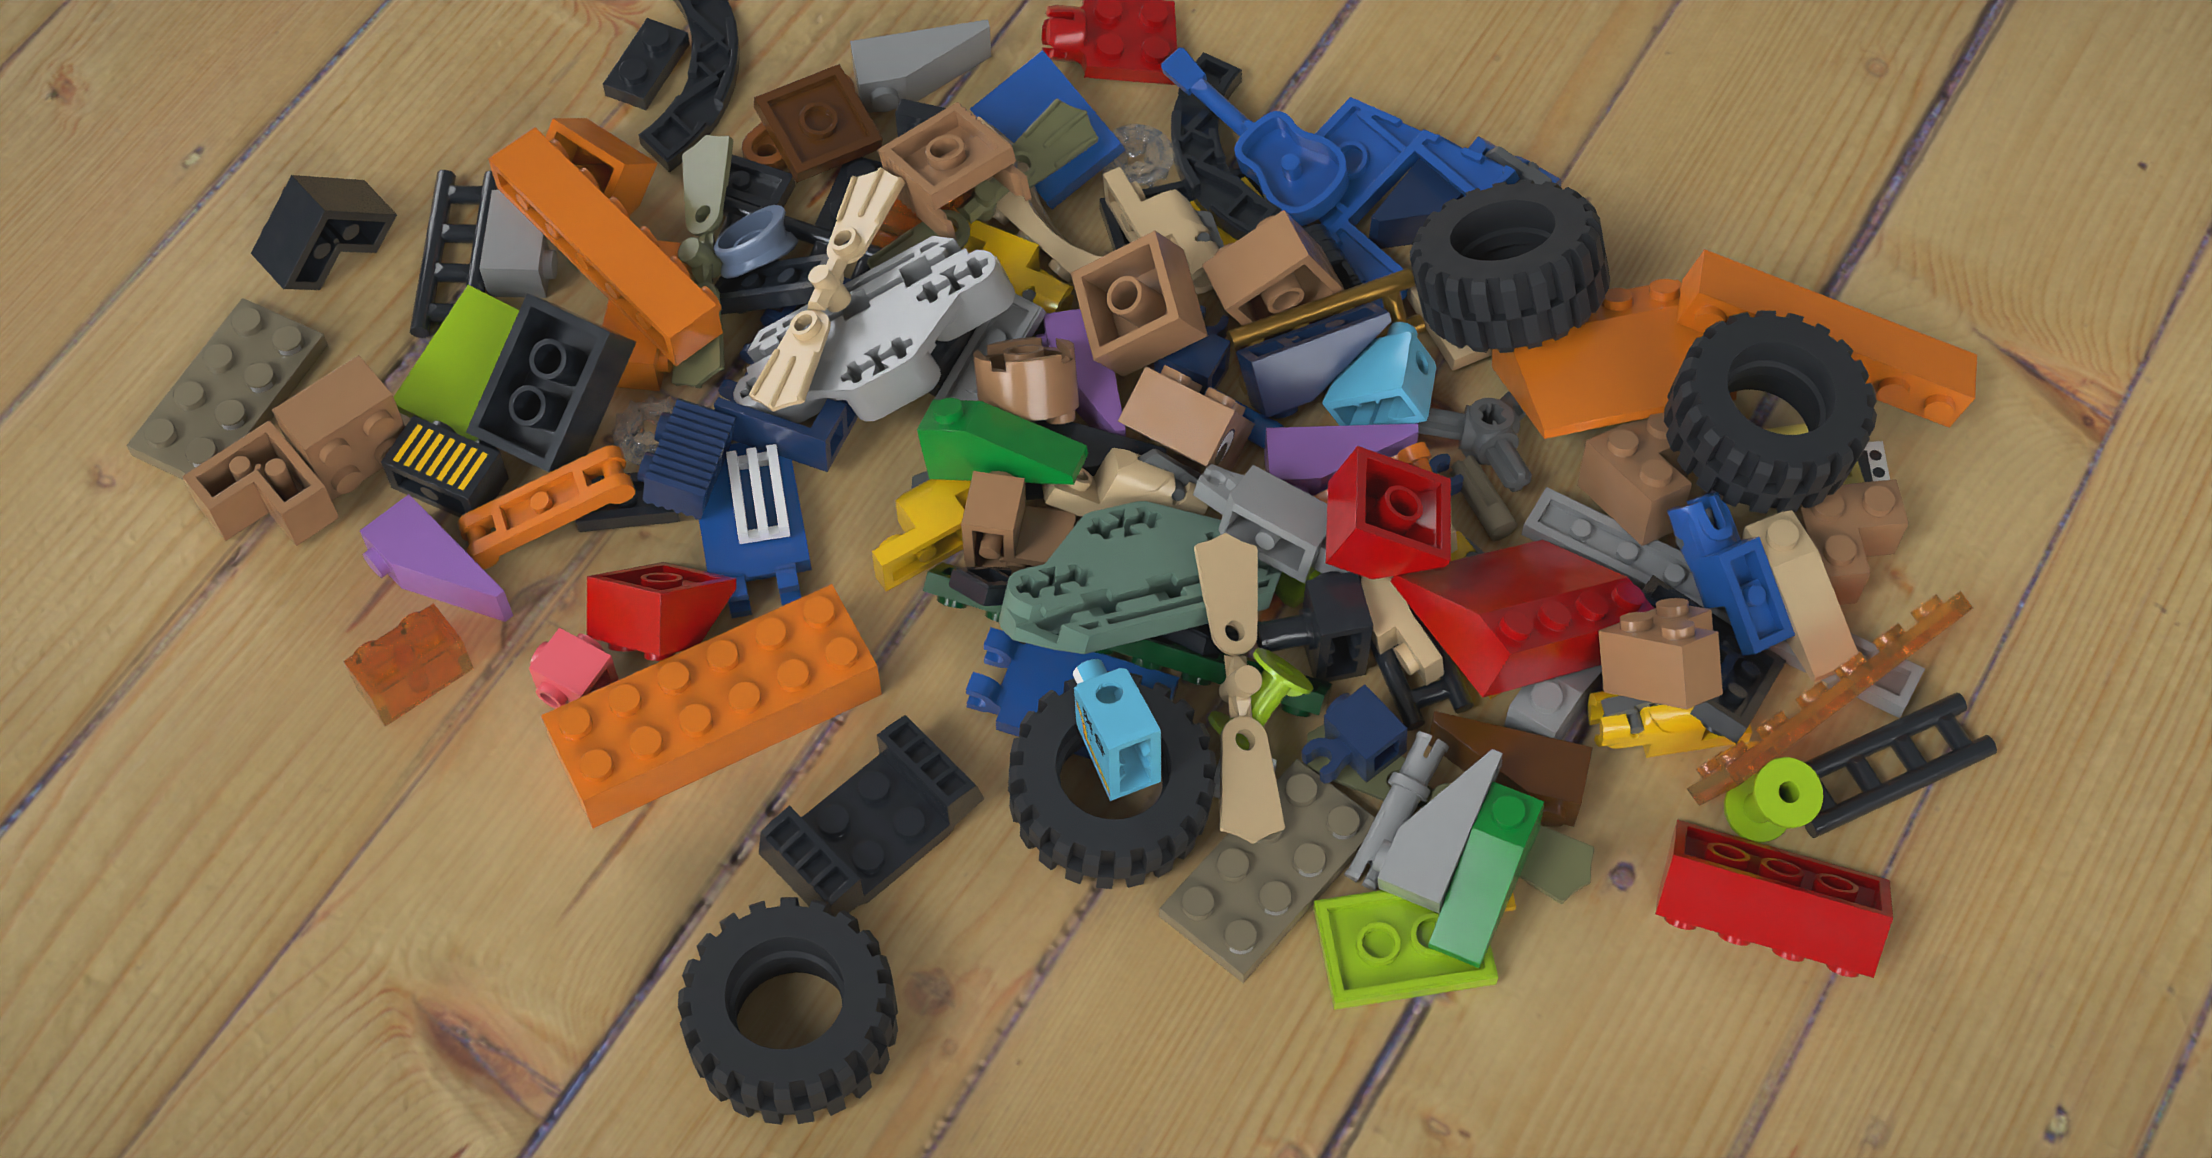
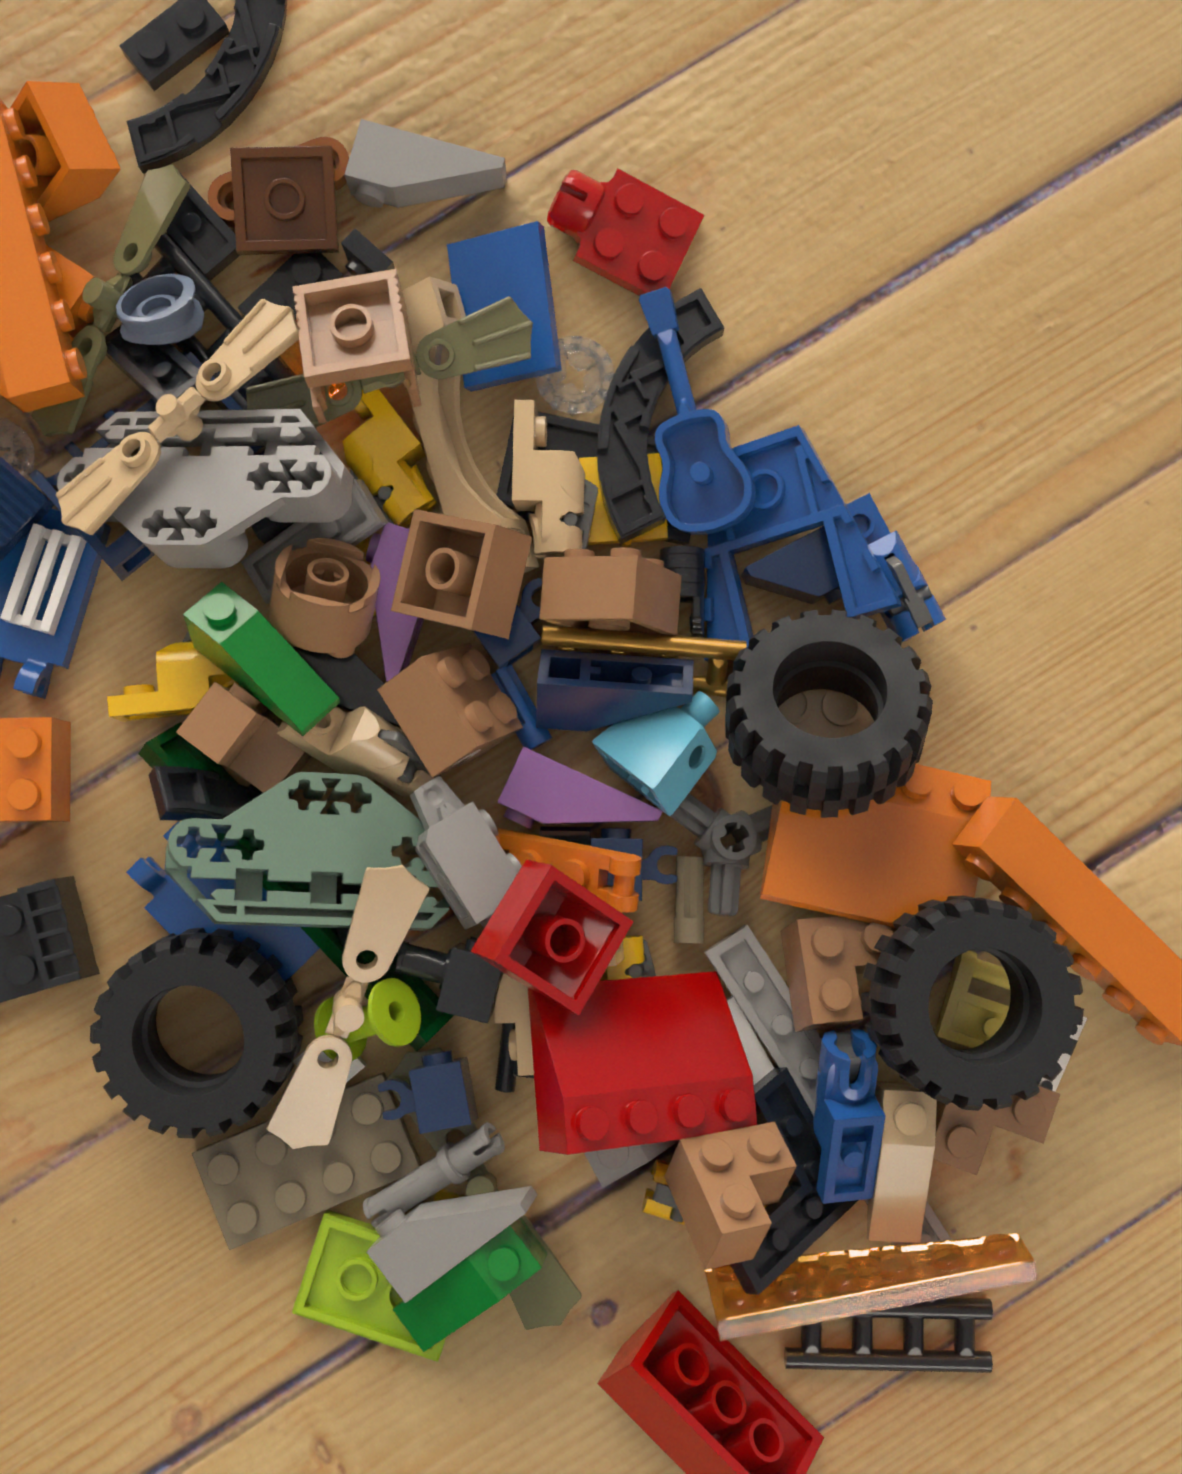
camera: 20 degrees right, 25 degrees up
medium azure torso [1073,659,1161,801] -> none
reddish brown slope [1428,711,1593,827] -> none
lime piece [1724,757,1823,843] -> none

